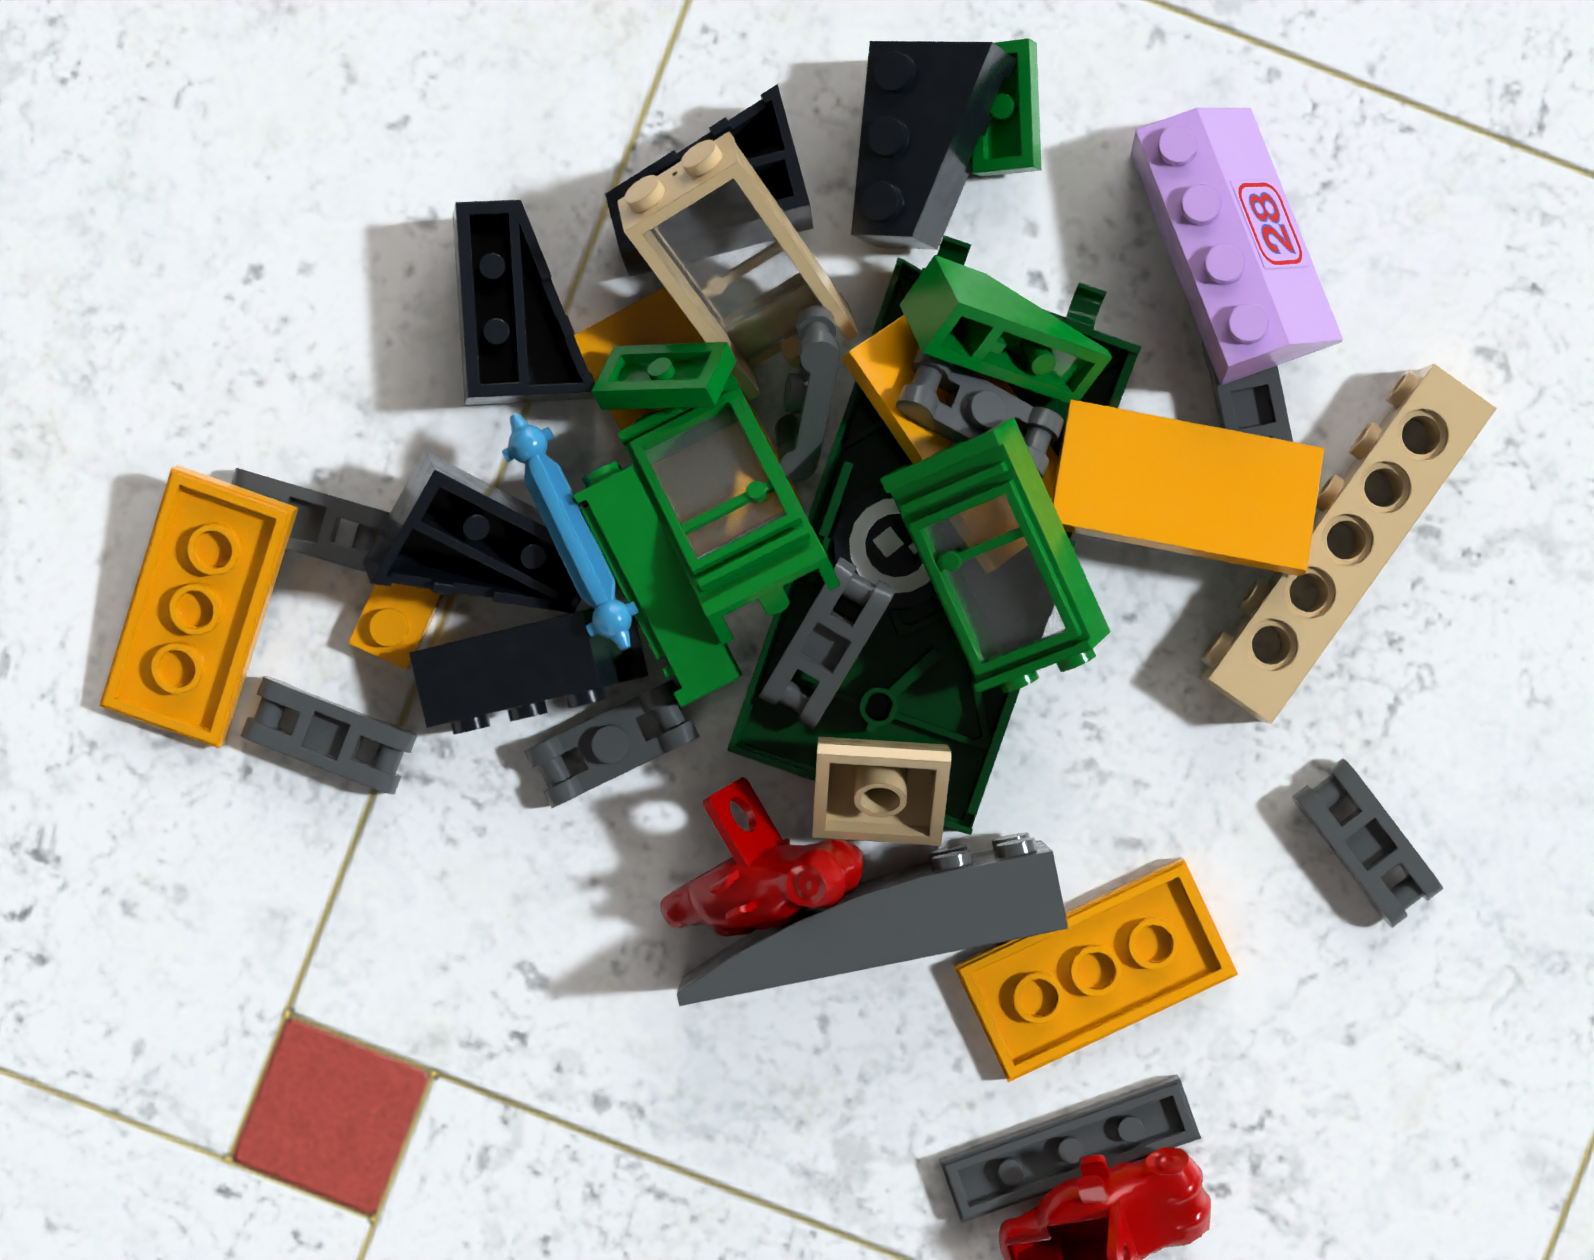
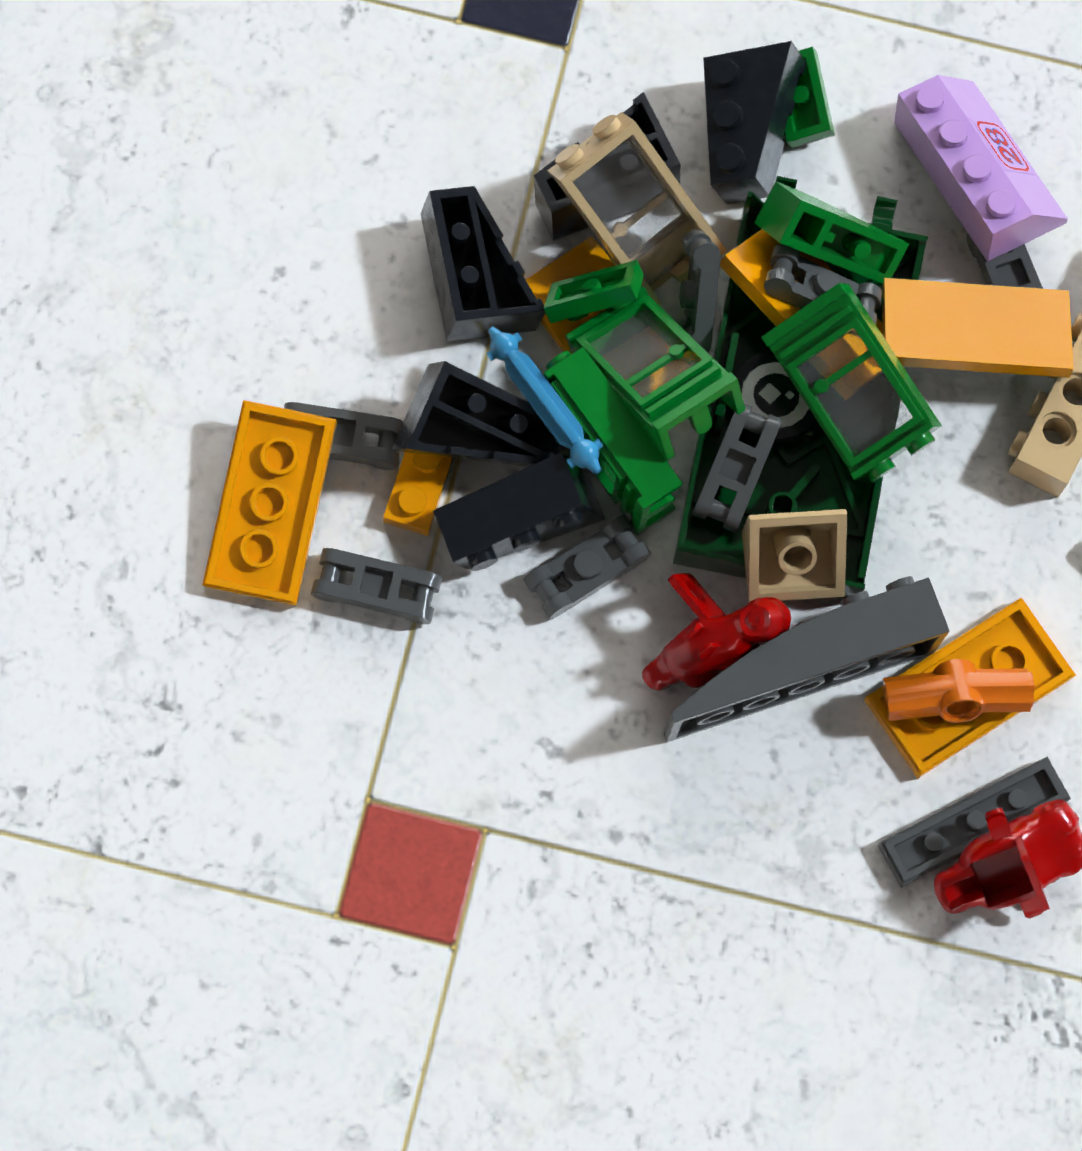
camera: 15 degrees left, 15 degrees down
none -> orange piece [883,659,1035,723]

